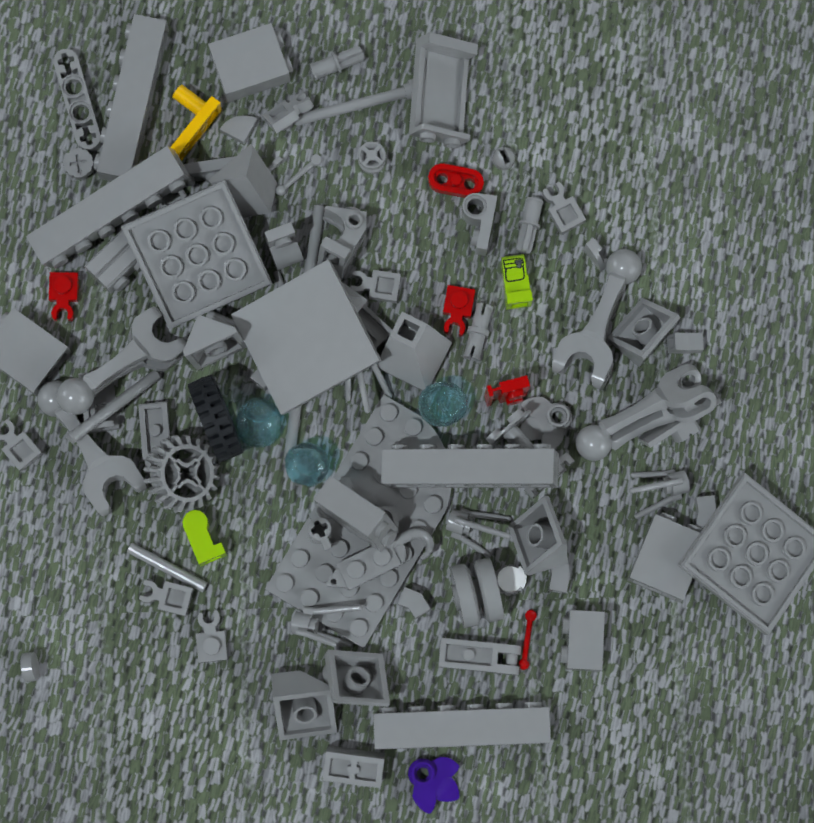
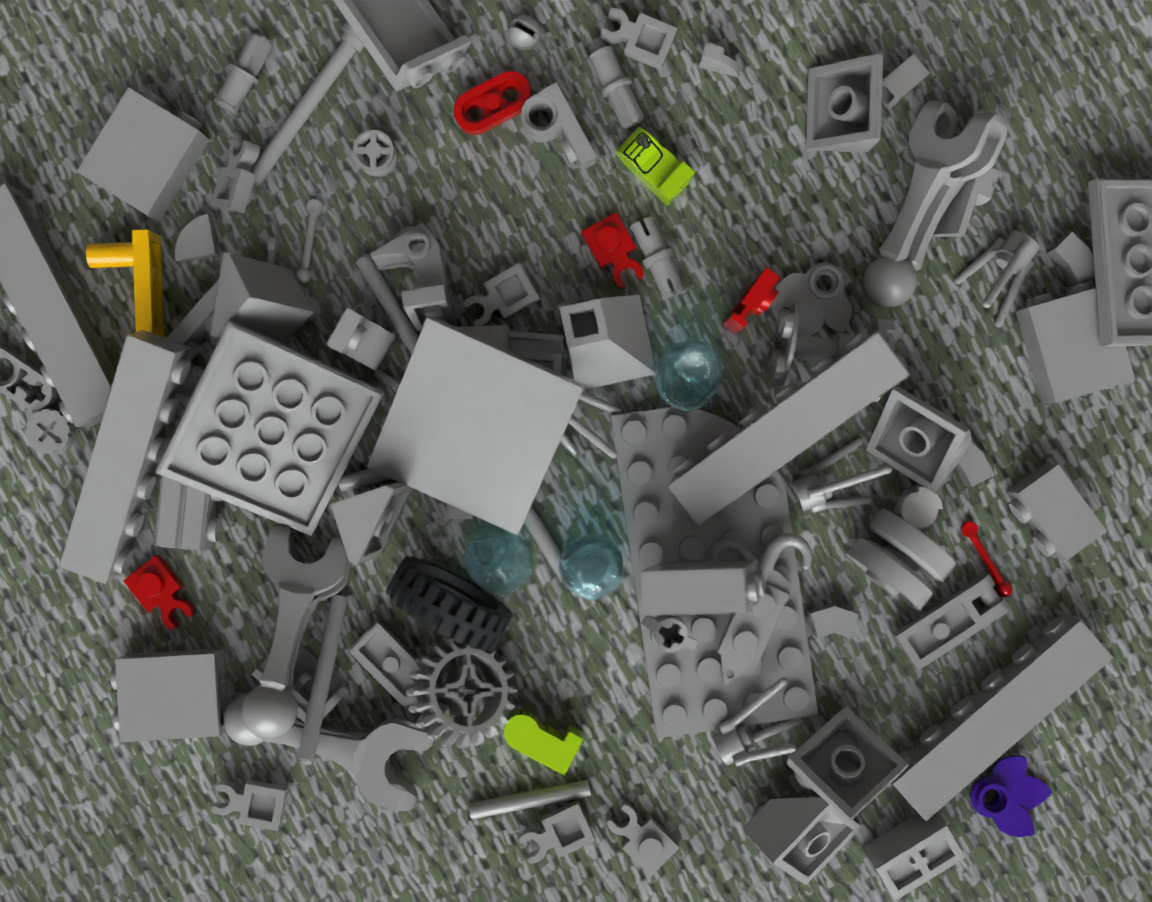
camera: 25 degrees left, 10 degrees up
light grey piece [552,249,642,390] -> none

